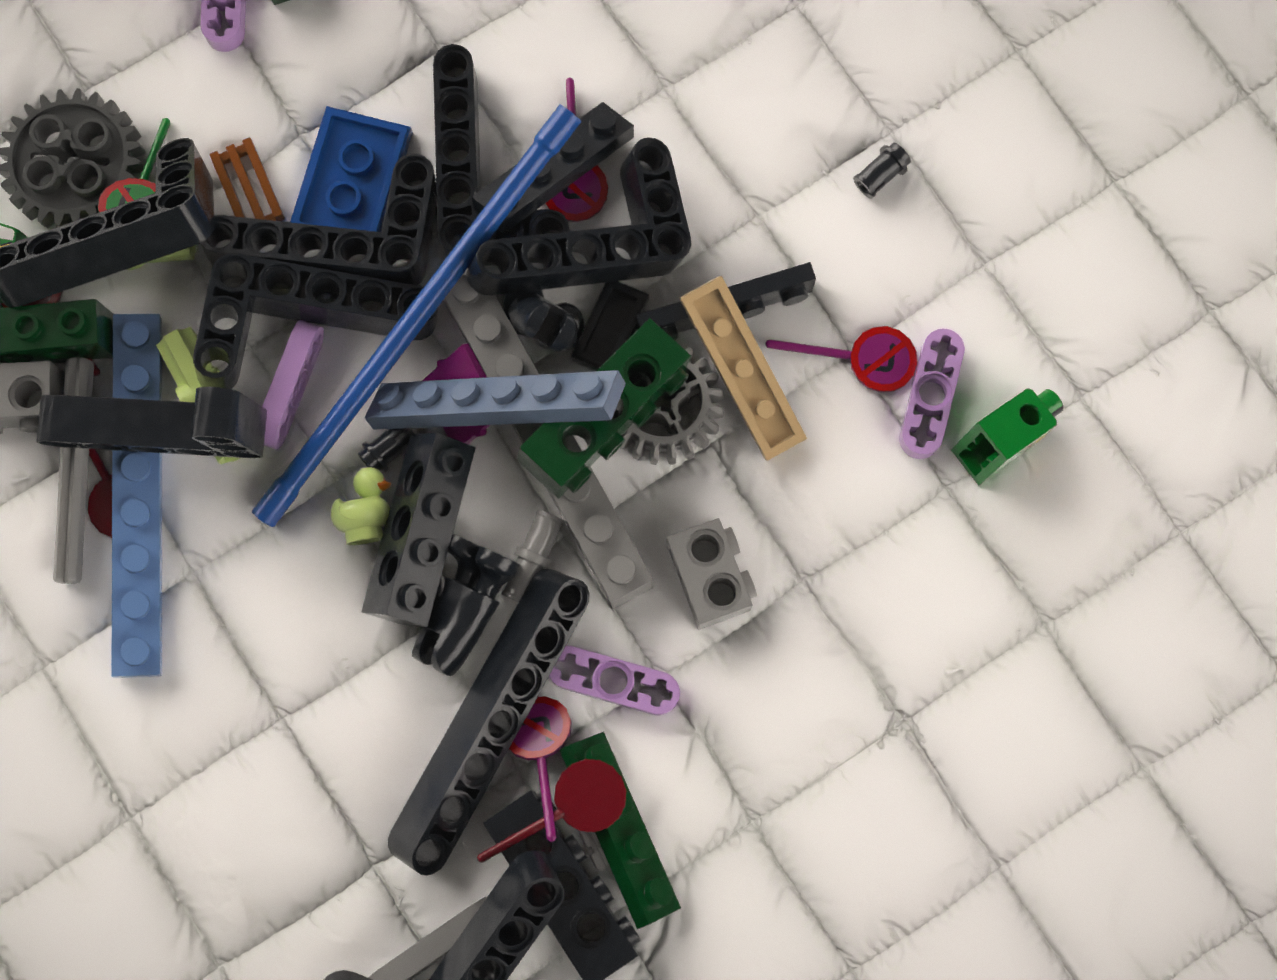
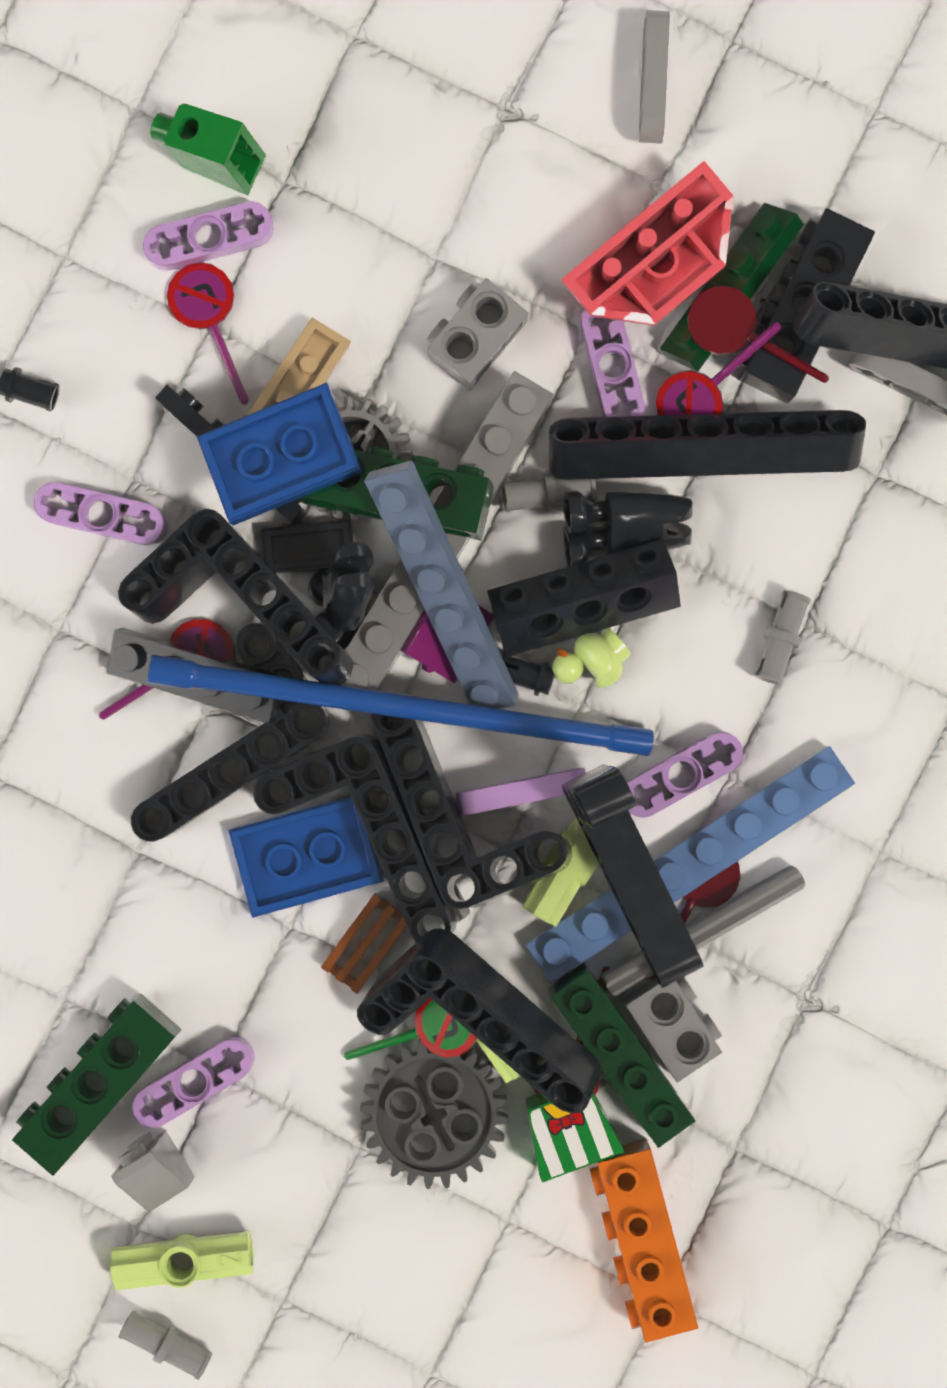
camera: 120 degrees left, 10 degrees up
none -> lavender beam [34,482,167,546]
none -> blue tile [197,382,363,526]
none -> coral wedge [561,161,734,326]
none -> lavender beam [627,732,743,818]
none -> light grey beam [639,10,670,144]
none -> light grey pin [754,590,811,685]

